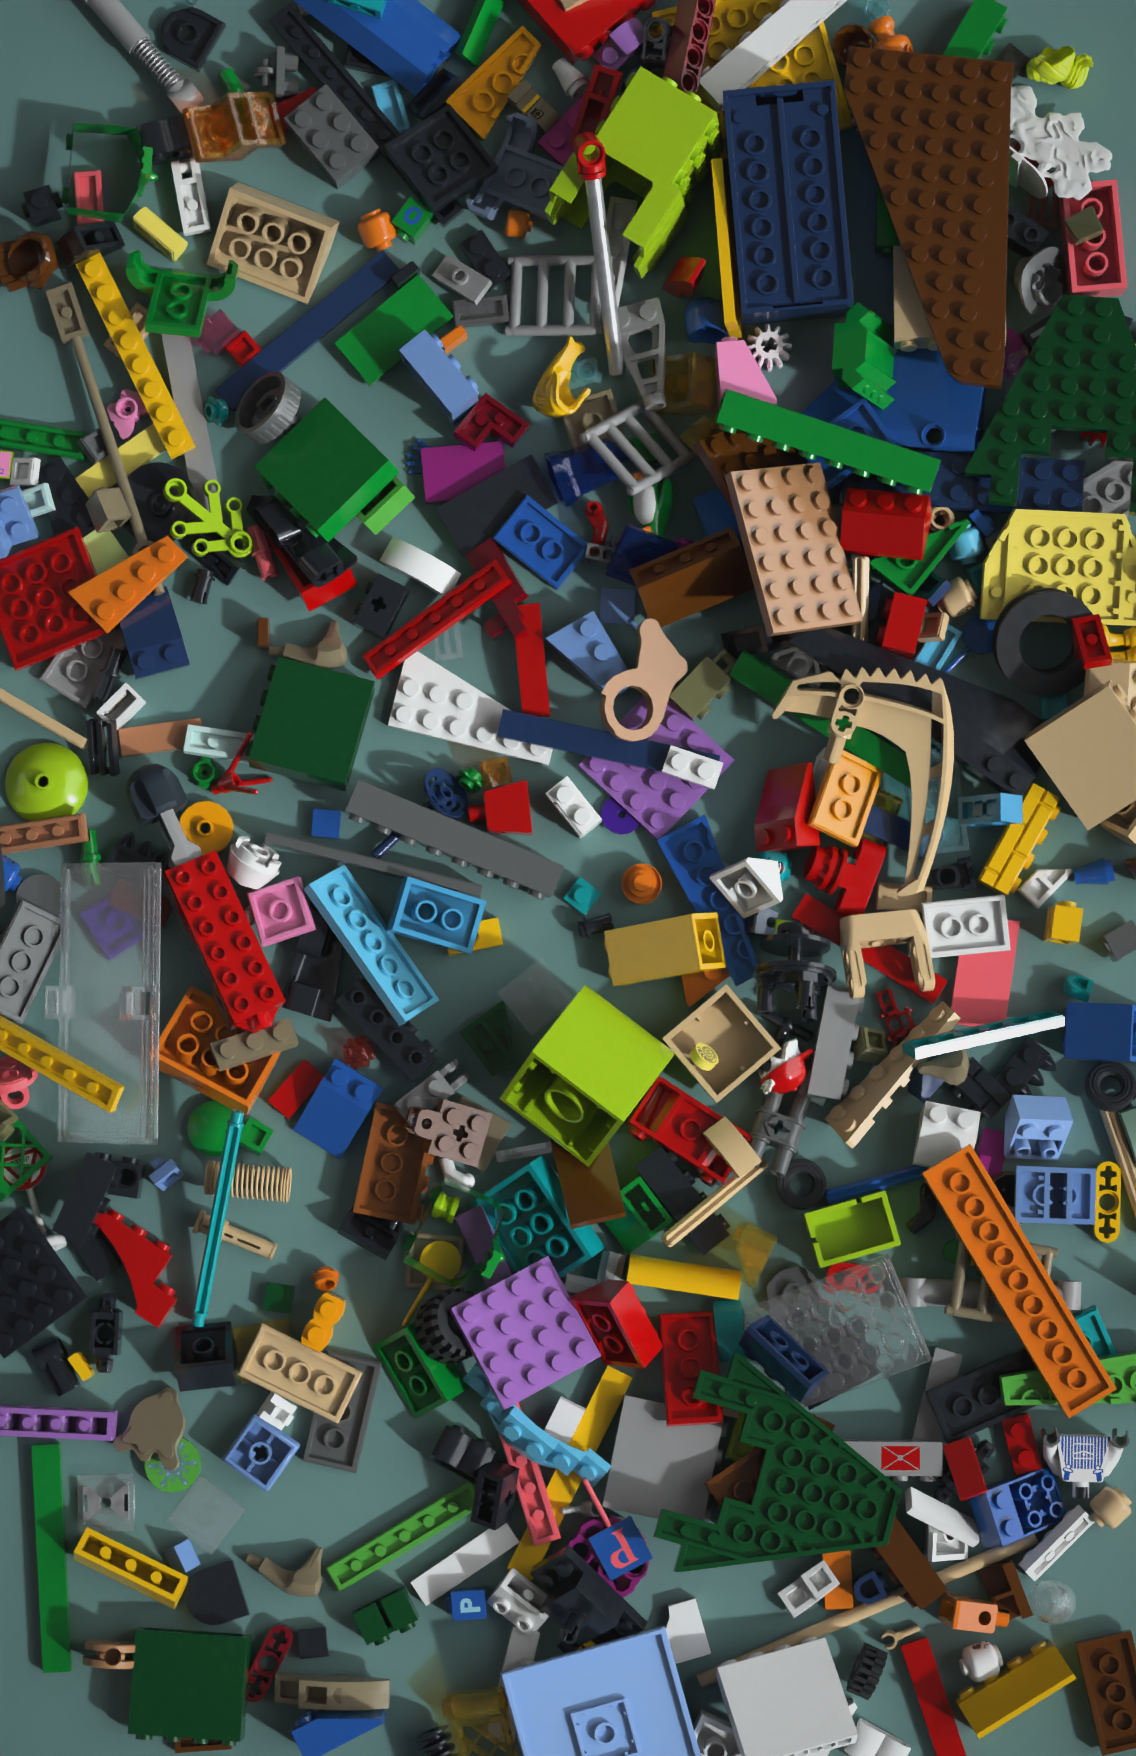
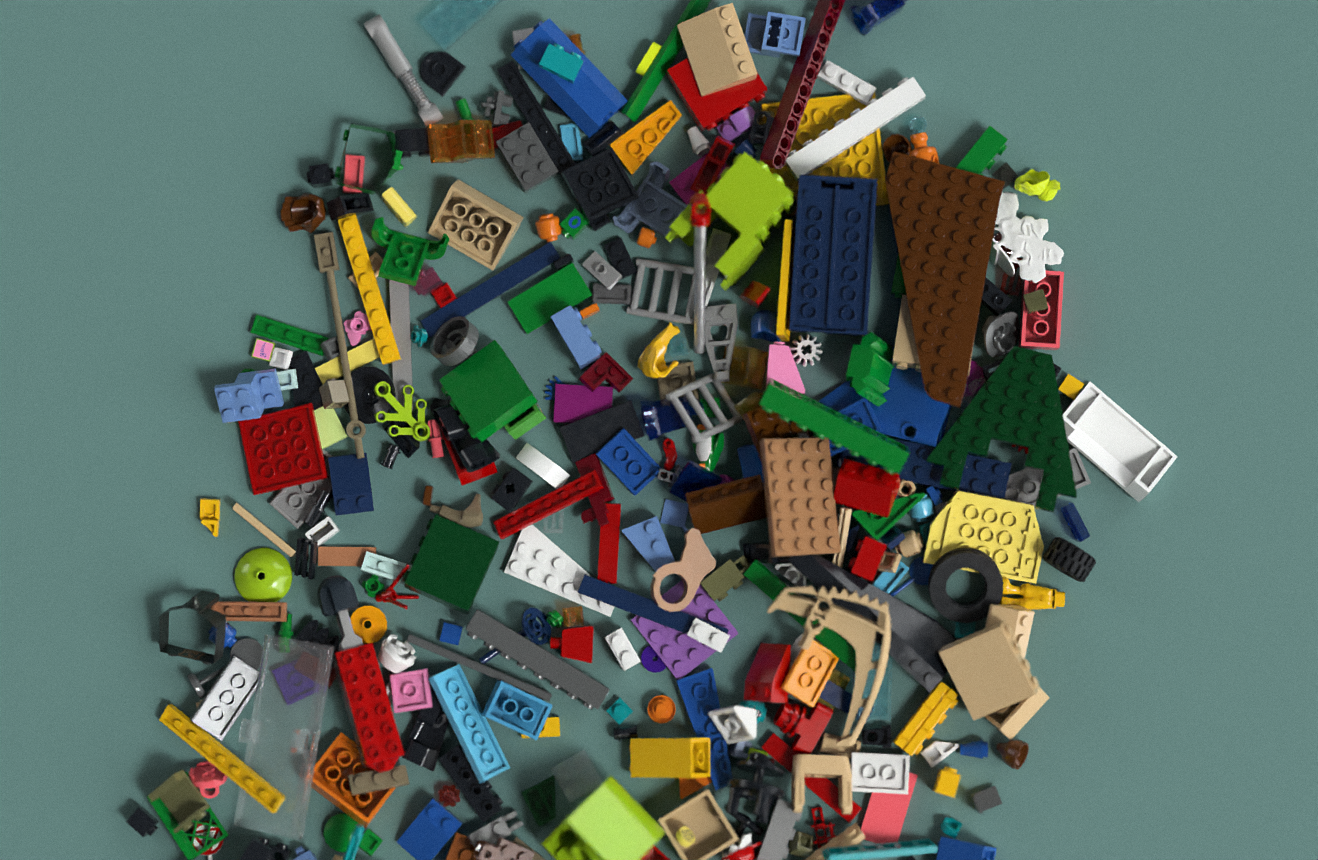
camera: 10 degrees right, 0 degrees up
orange wing [68,536,188,634] -> none
white plate [171,157,212,236] -> none
red tile [268,1059,324,1119] -> none
dark tan leg [507,79,560,134] -> none
dark azure brick [958,793,1023,828] -> none
red slope [1071,614,1112,669] -> none

